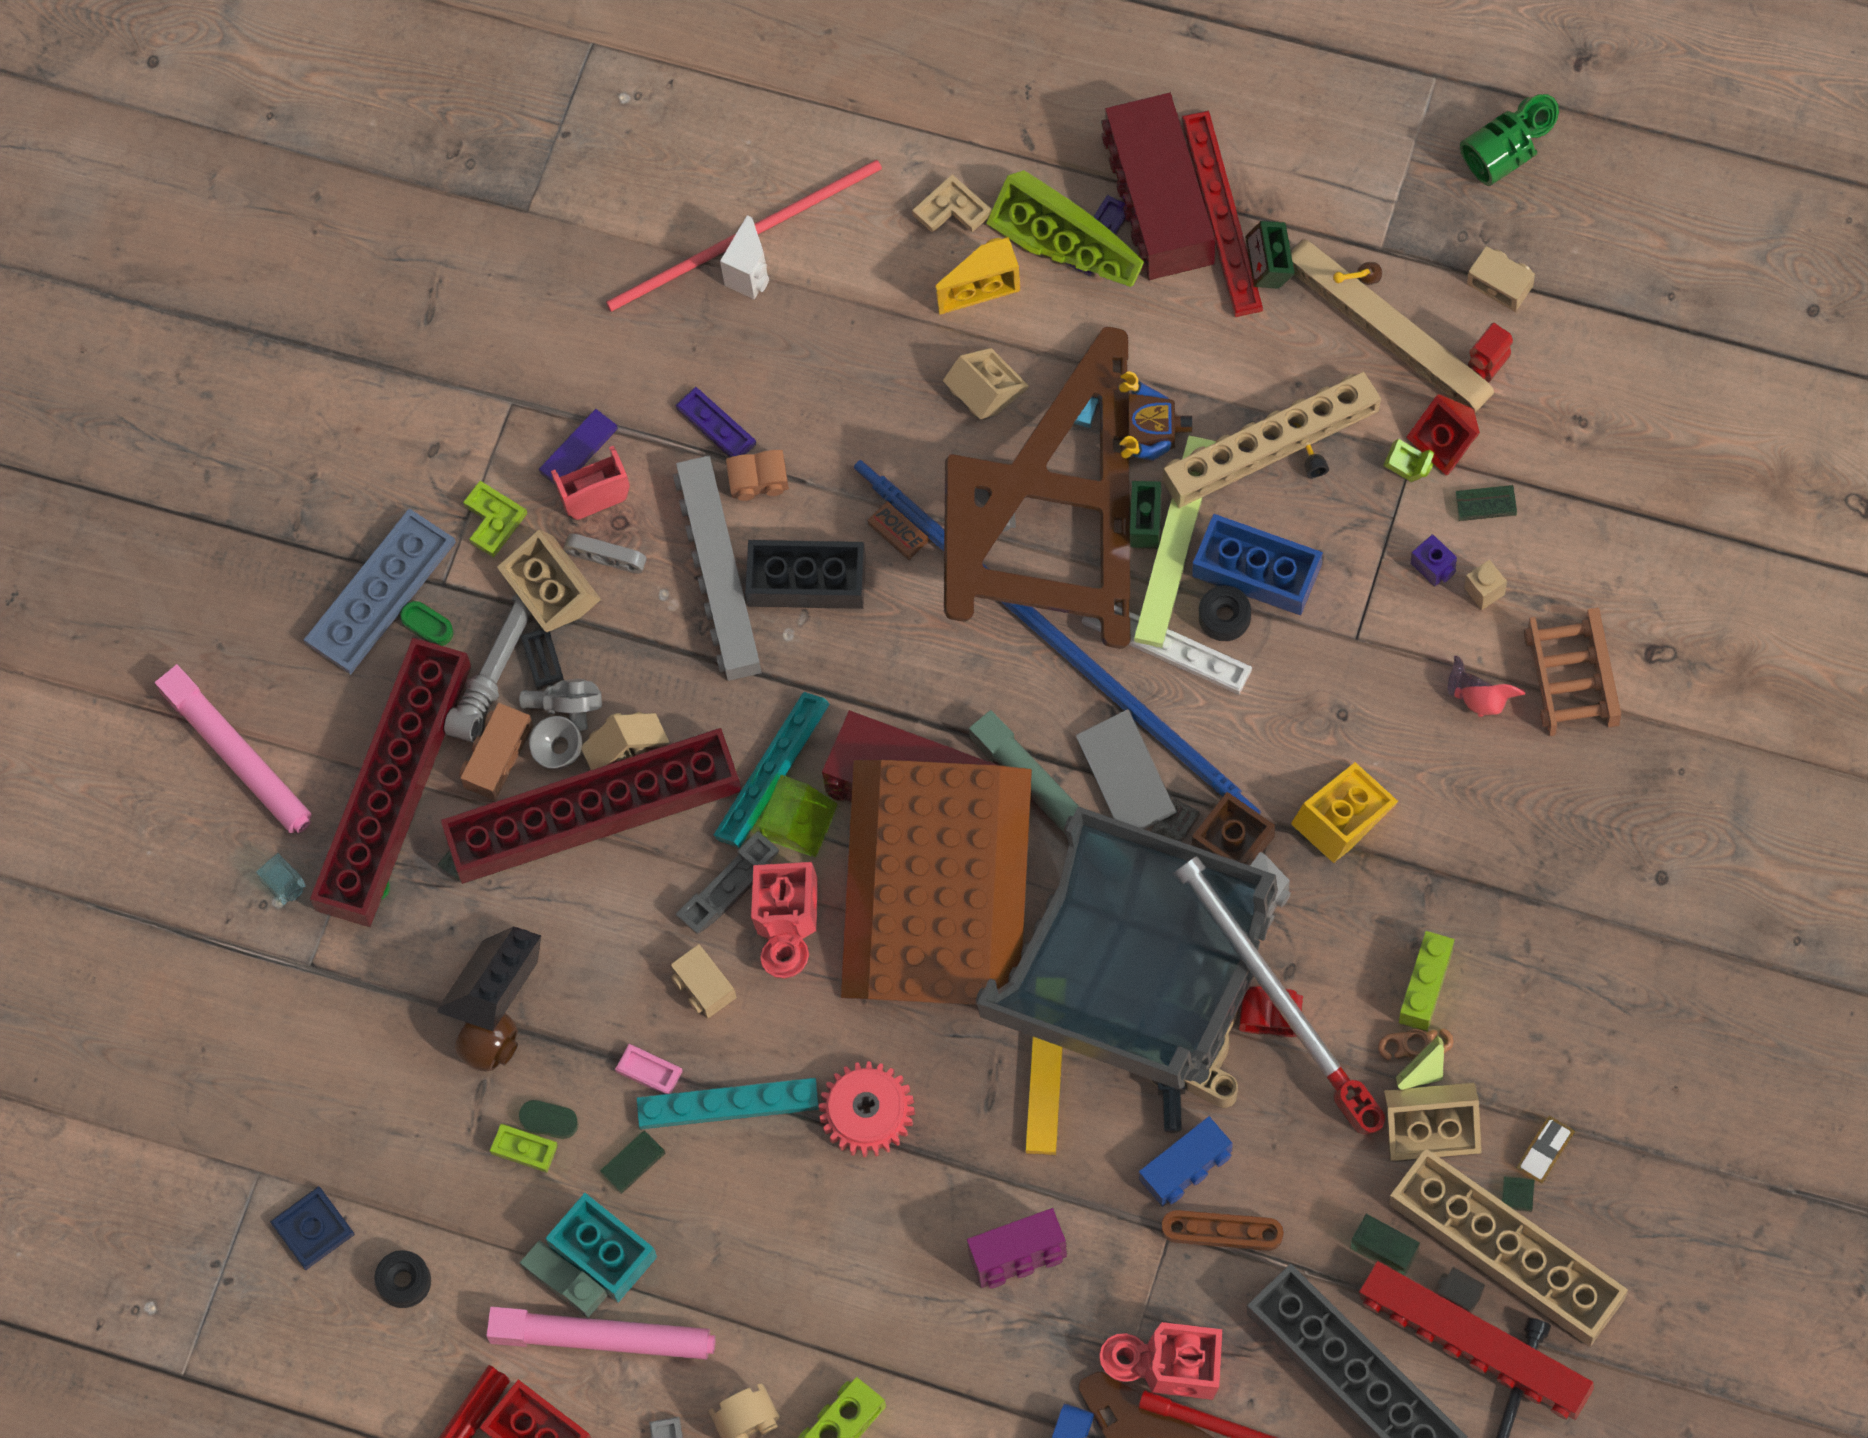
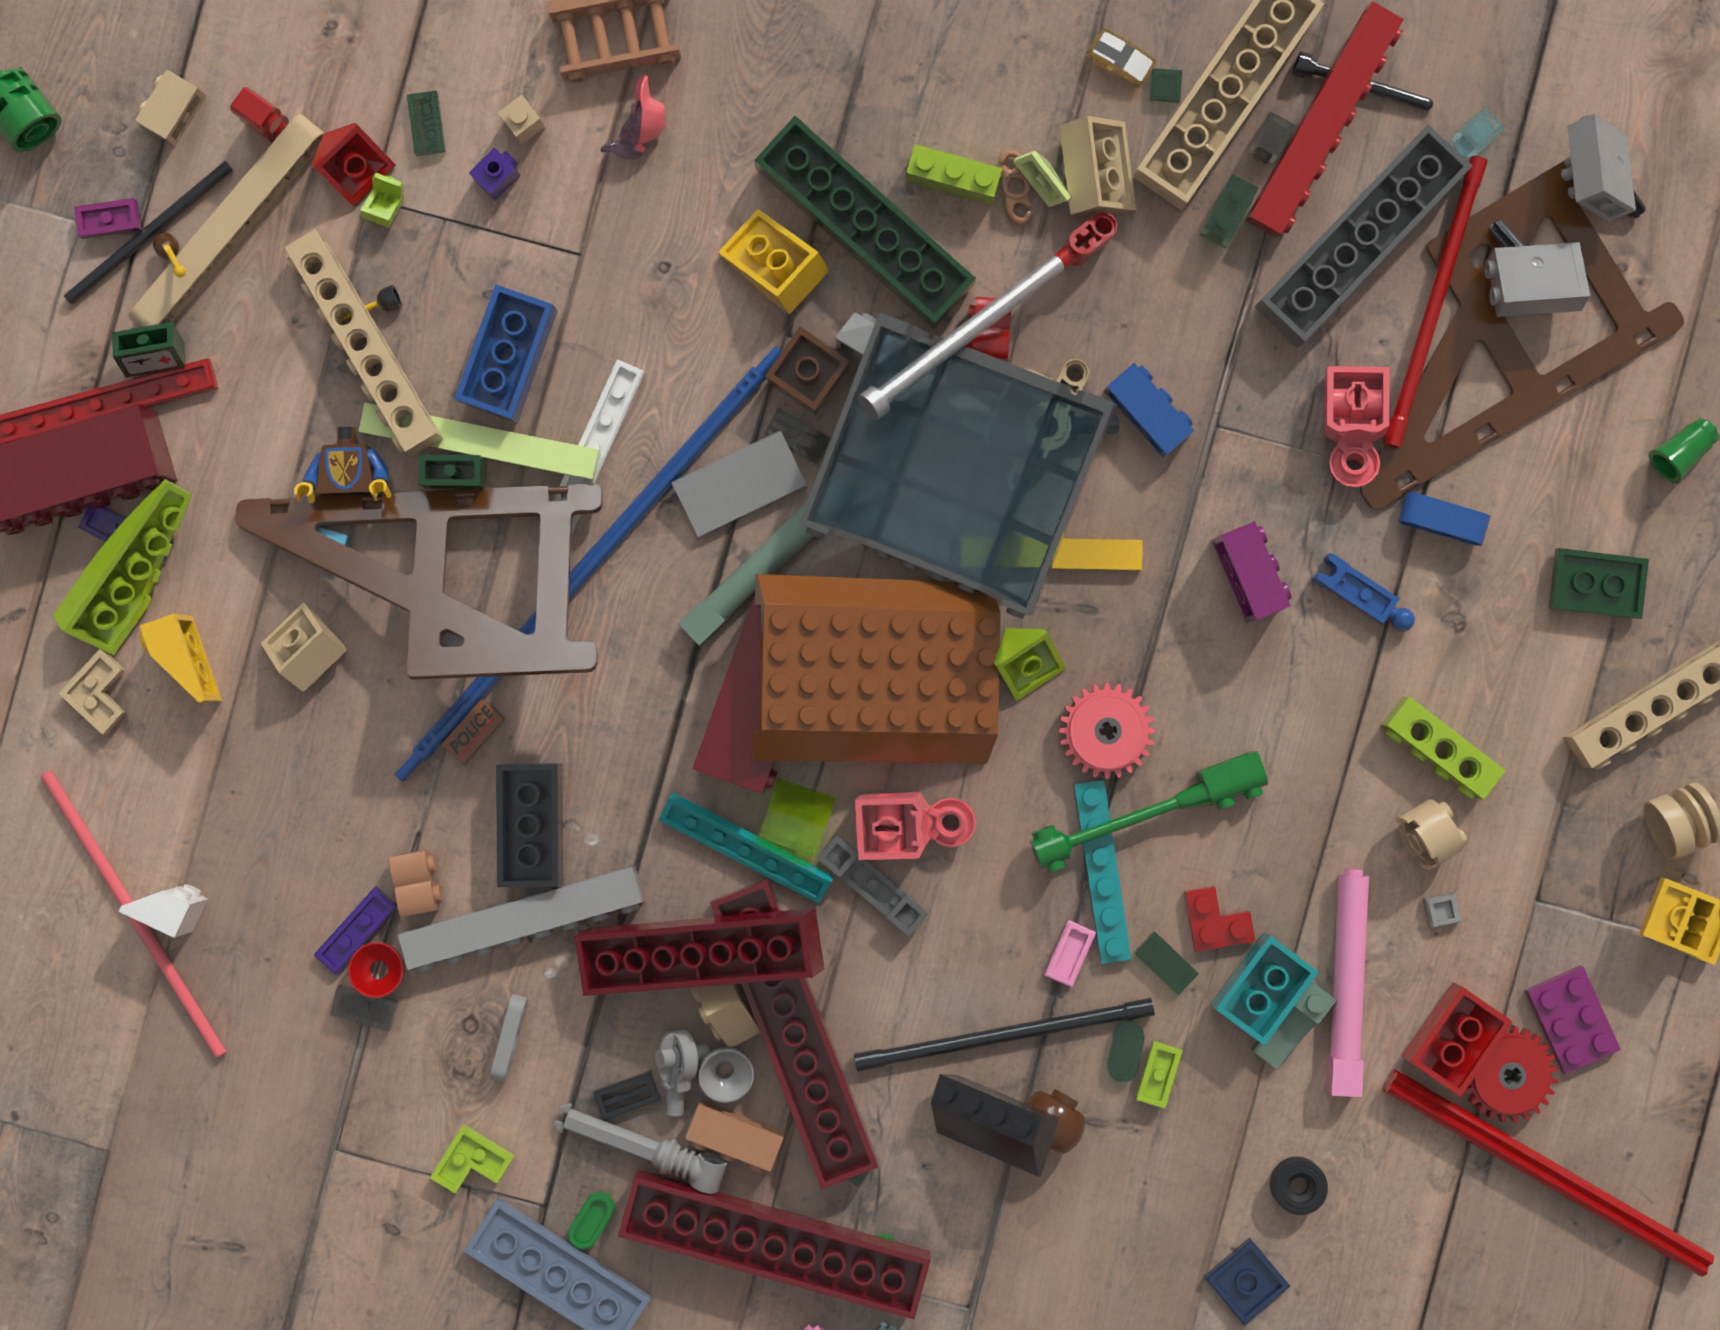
camera: 100 degrees left, 20 degrees up
tan slope [497,529,601,632] -> none
dark purple tile [539,409,618,485] -> none
coral piece [551,446,630,520] -> none
tan brick [671,944,737,1018] -> none
dark orange plate [1162,1210,1284,1251] -> none
black tyre [1199,585,1251,641] -> none
none -> black piece [63,161,233,304]
none -> magenta plate [74,198,142,239]
none -> clear smoke plate [330,984,399,1032]
none -> red piece [348,942,405,998]
none -> dark red brick [574,908,825,996]
none -> dark green brick [754,116,976,329]
none -> black piece [854,998,1155,1072]
none -> lime slope [994,628,1066,701]
none -> green bar [1030,751,1268,872]
none -> red plate [1184,886,1256,952]
none -> blue plate [1312,553,1415,632]

